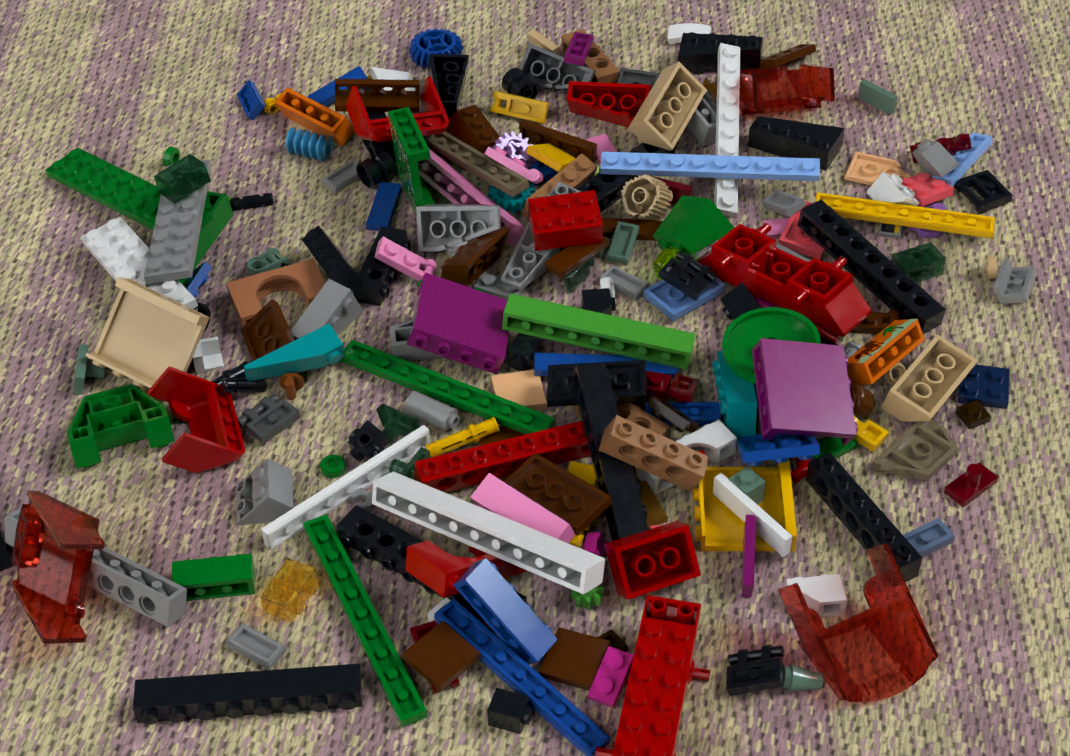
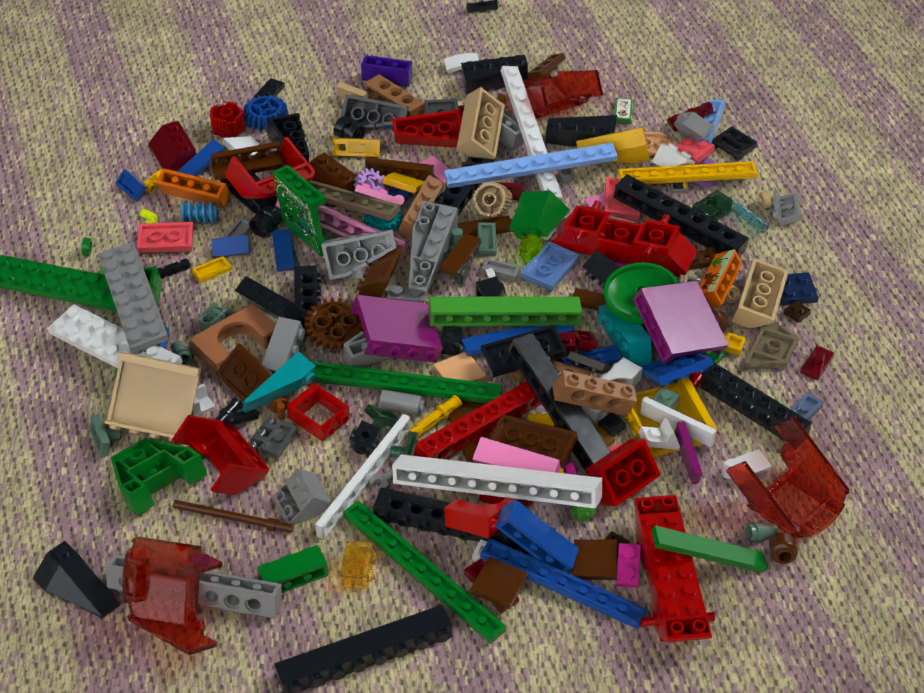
camera: 20 degrees left, 0 degrees up
clear green brick [154,154,211,204] -> none
light grey tile [226,623,286,670] -> none
green tile [320,455,346,478] -> none
bright pink plate [374,237,437,281] -> none
black brick [487,688,533,734] -> none
red brick [528,190,603,251] -> none
magenta tile [564,32,594,66] -> none
black plate [658,251,718,301] -> none
black plate [726,644,784,696] -> none
light grey tile [761,190,806,217] -> none
sand green tile [858,79,897,115] -> none
none -> coral plate [137,222,194,253]
none -> neon yellow arm [140,209,158,223]
none -> dark red slope [148,121,196,171]
none -> sand green cone [171,341,192,365]
none -> reddish brown bar [173,500,294,533]
none -> yellow tile [191,256,232,284]
none -> red brick [210,101,245,138]
none -> blue tile [211,235,250,257]
none -> black plate [254,78,285,98]
none -> red window [287,383,350,441]
none -> reddish brown gear [304,297,364,353]
none -> dark purple brick [361,55,413,87]
none -> light grey bush [559,168,574,182]
none -> reddish brown tile [573,288,605,311]
none -> yellow wedge [576,127,650,164]
none -> black plate [598,413,626,437]
none -> tile [615,98,633,124]
none -> white slope [638,418,680,450]
none -> green tile [651,526,767,573]
none -> clear light blue pin [724,196,769,233]
none -> reddish brown head [769,532,798,564]

